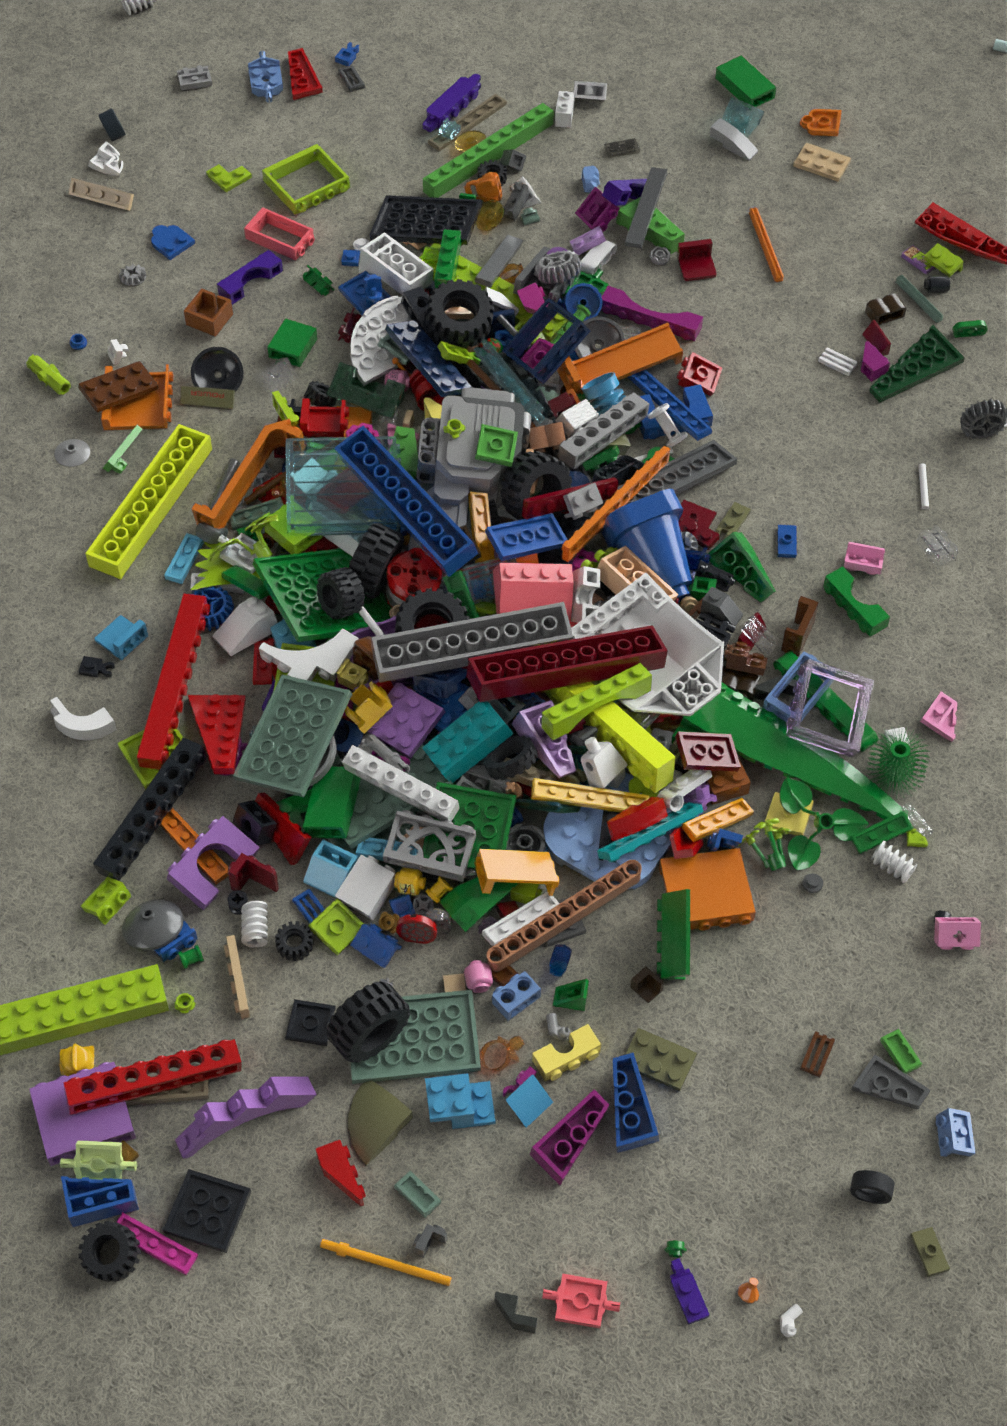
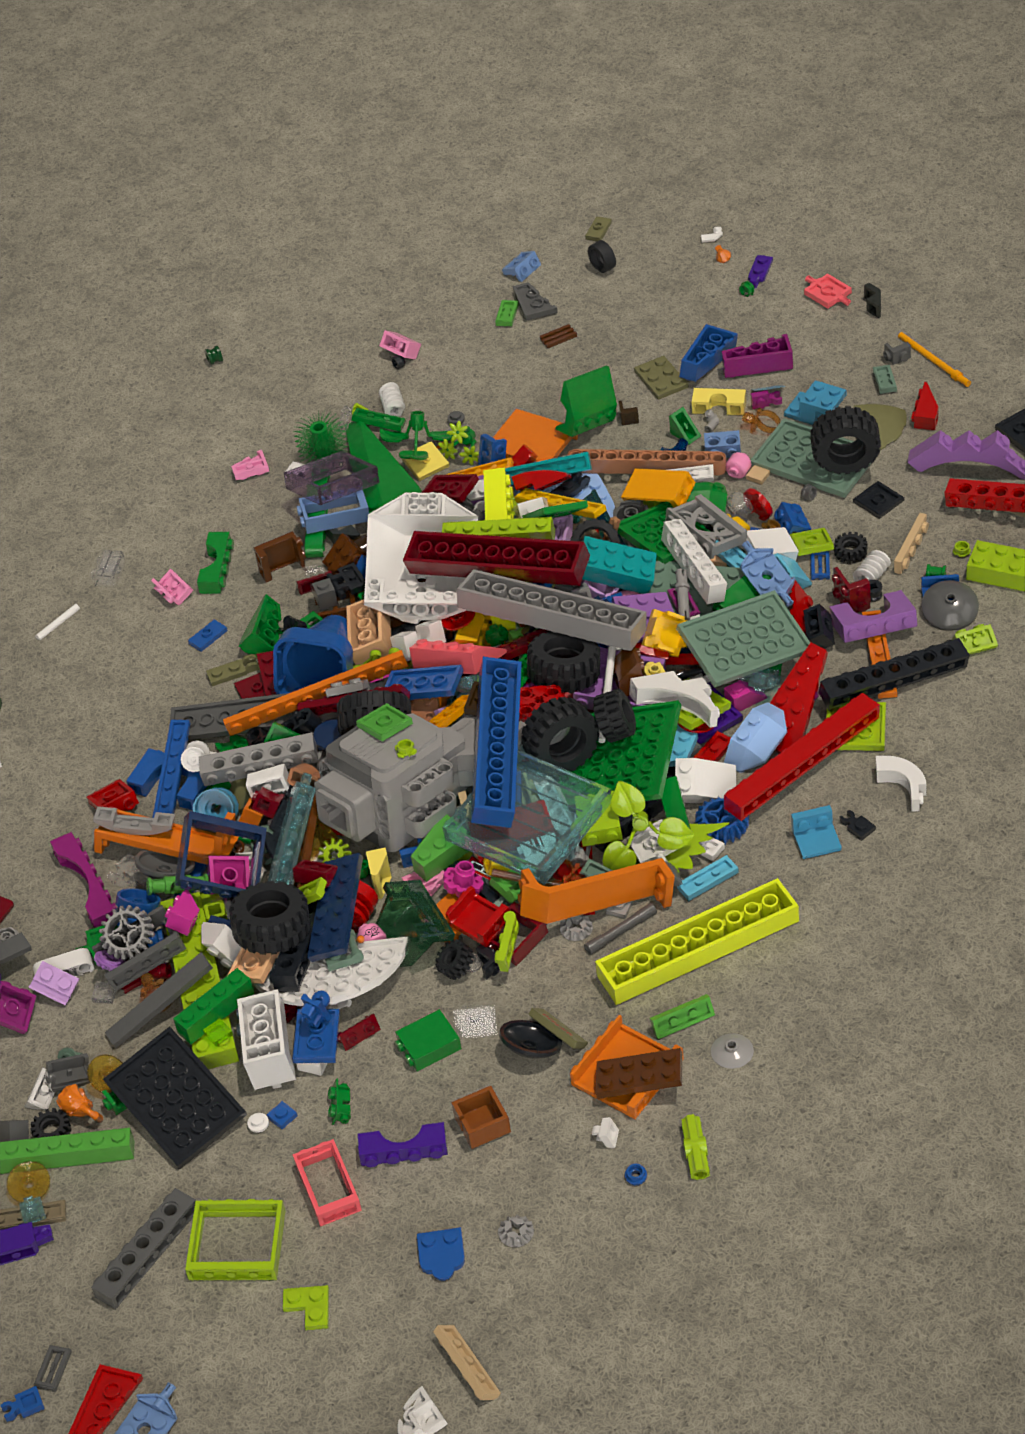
camera: 135 degrees left, 10 degrees down
none -> dark grey brick [91,1188,196,1309]
none -> light grey slope [93,807,175,835]
none -> dark red slope [292,859,338,888]
none -> green tile [522,501,588,518]
none -> light blue wedge [724,702,787,772]
none -> medium blue plate [740,541,795,607]

